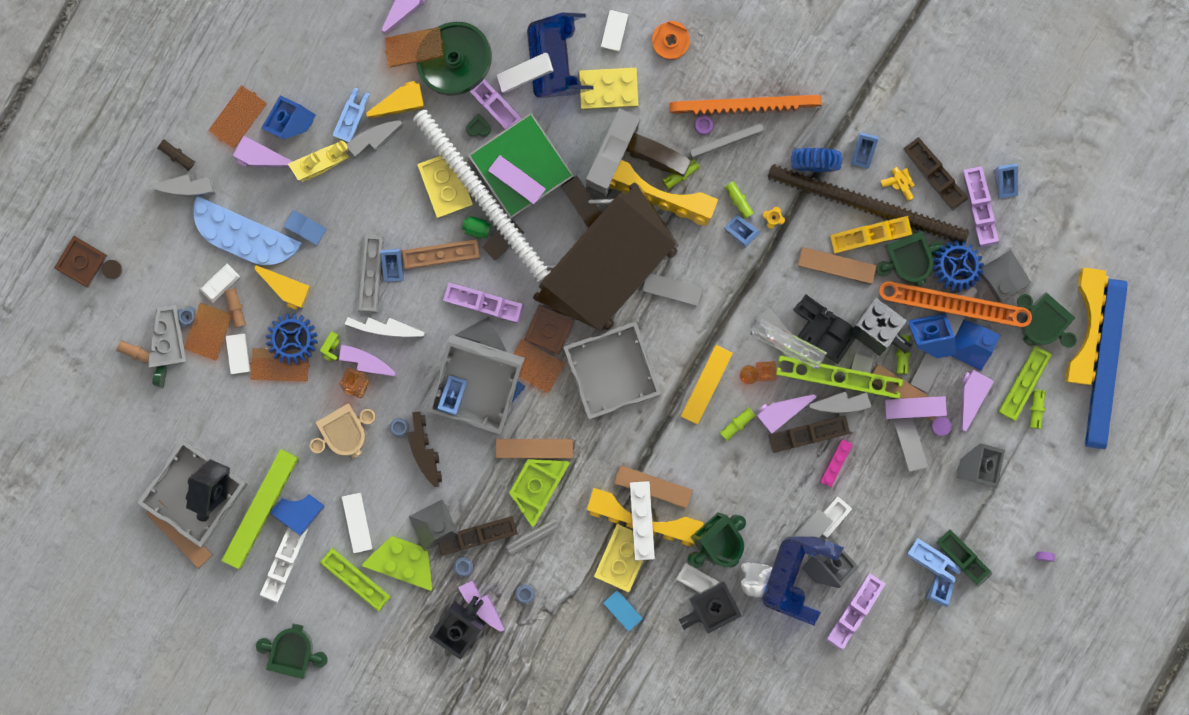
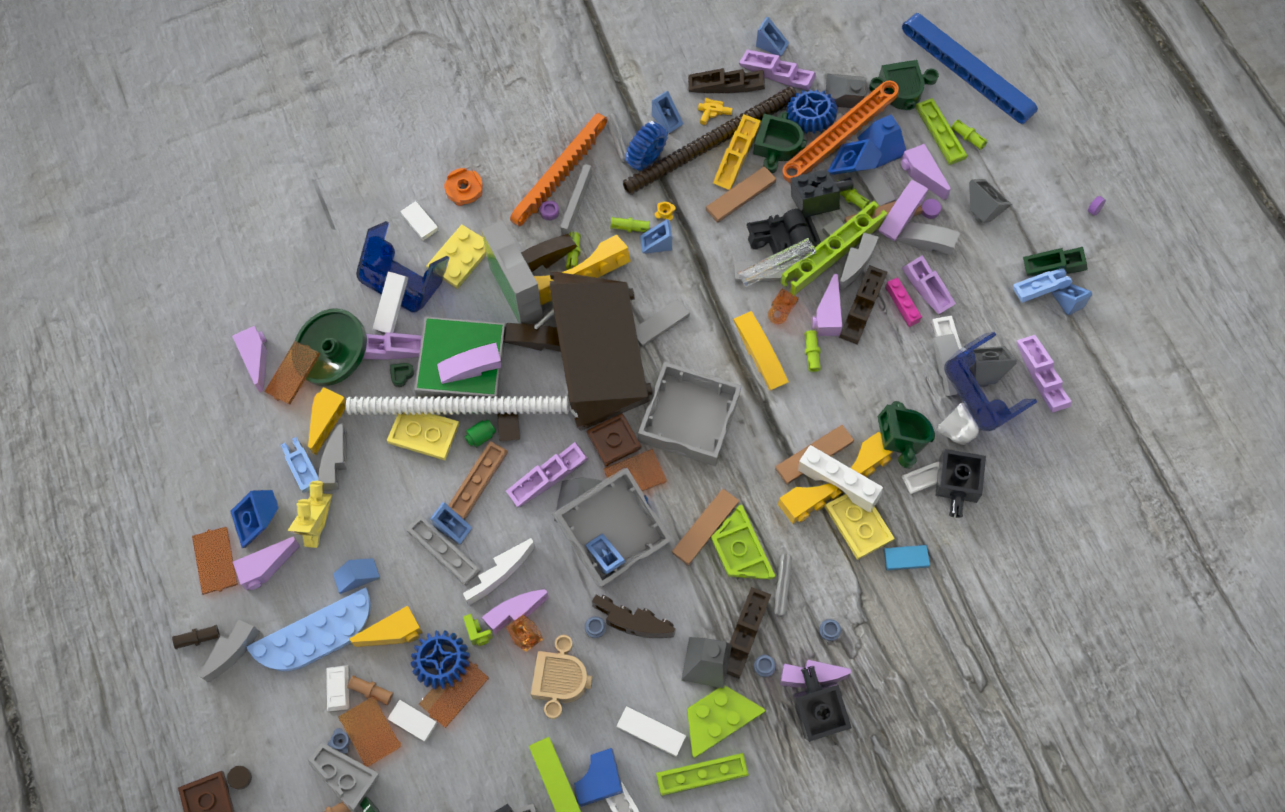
camera: 50 degrees left, 20 degrees down
yellow arch [1065,267,1108,385] -> none
none -> lavender slope [902,255,956,314]

